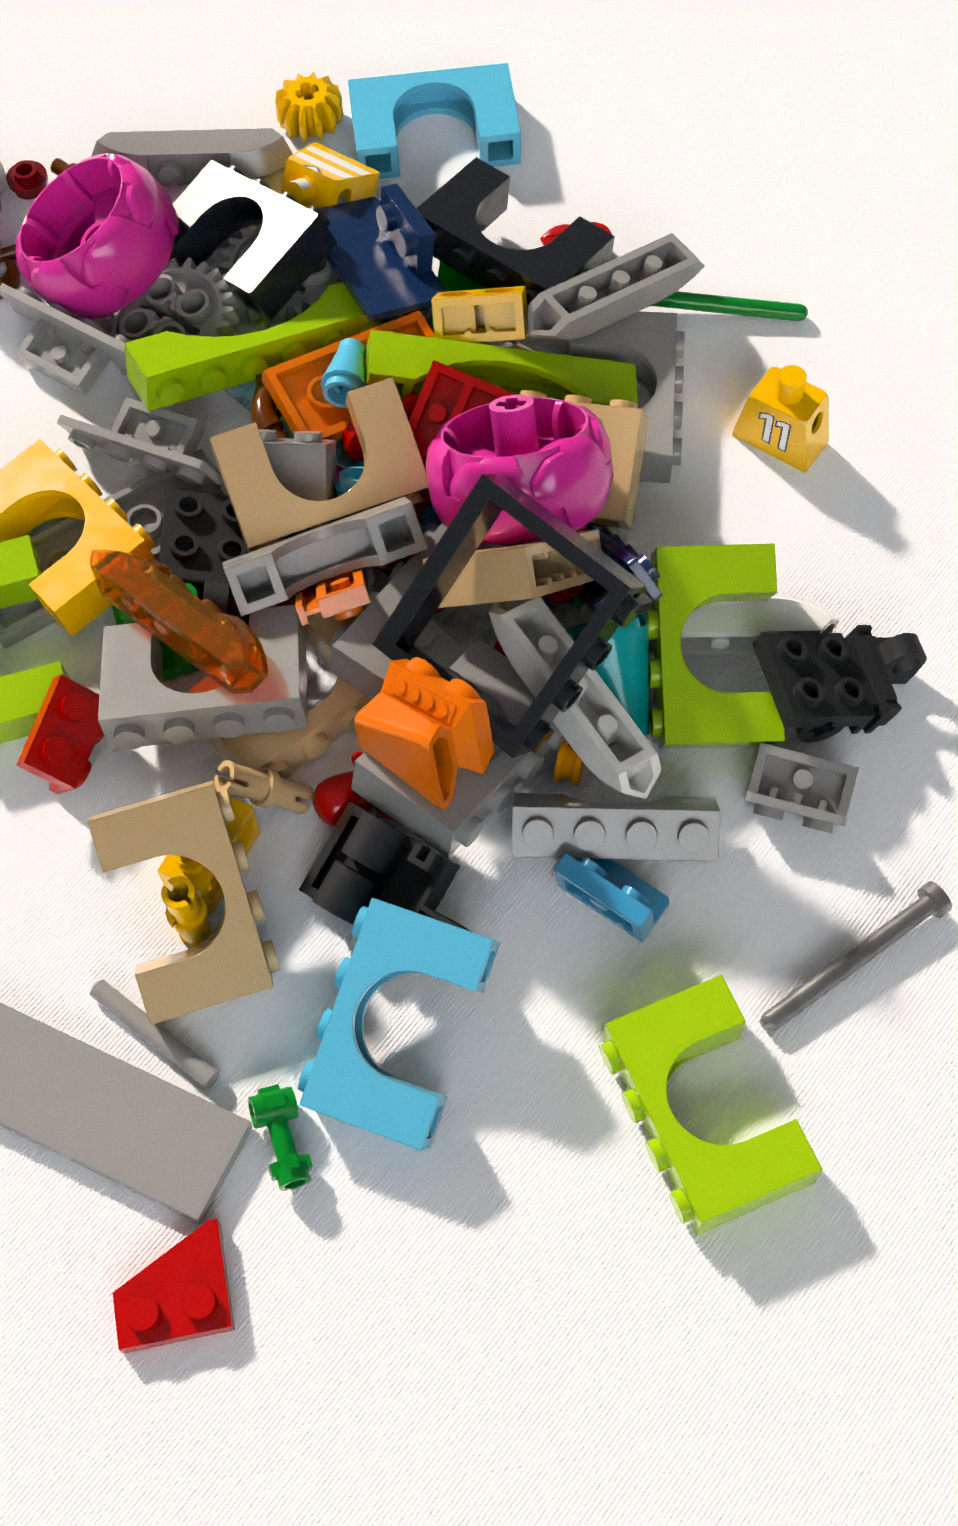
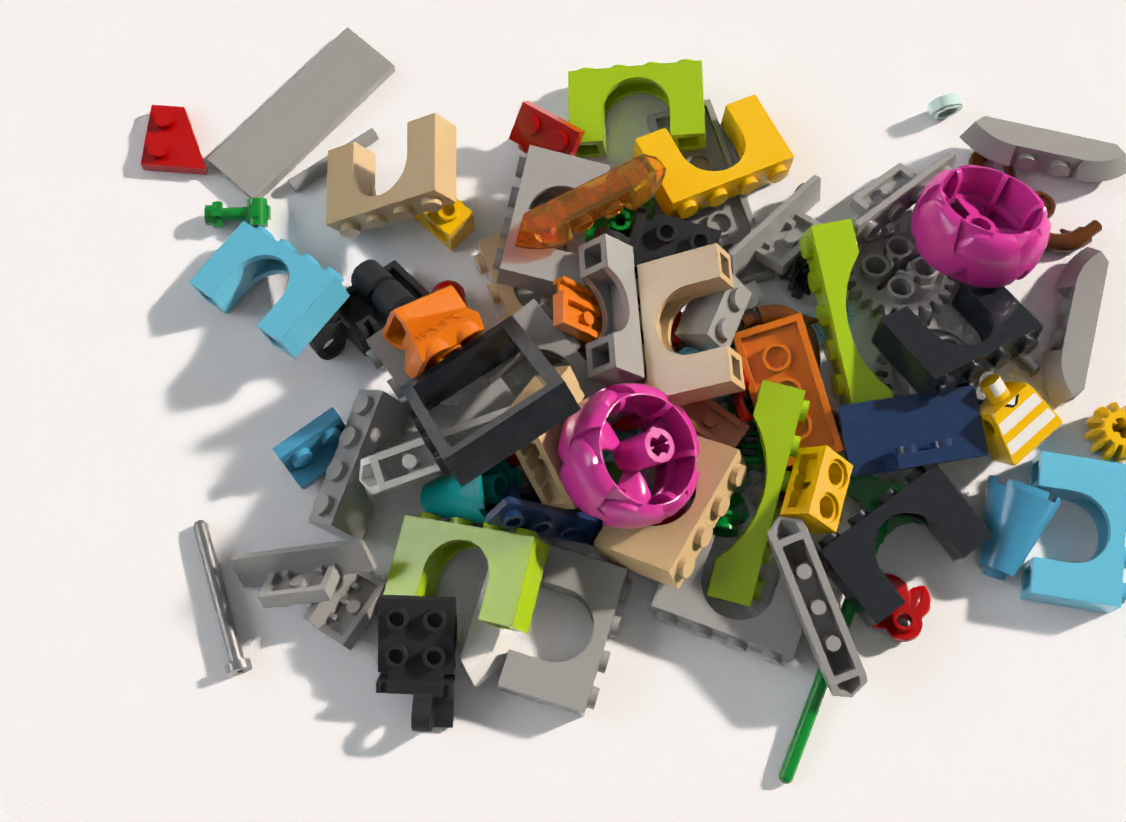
camera: 105 degrees right, 10 degrees up
dark red plate [6,160,48,200] -> none
yellow pin [161,876,212,947] -> none
tan pin [214,760,314,815] -> none
medium azure cone [321,338,366,408] -> none
red wing [409,360,517,460] -> none
lime arch [599,974,823,1236] -> none
yellow torso [732,365,829,474] -> none
none -> light grey bracket [230,538,377,608]
none -> light grey arch [497,545,632,716]
none -> black plant [779,256,812,300]
none -> dark azure cone [978,475,1061,581]

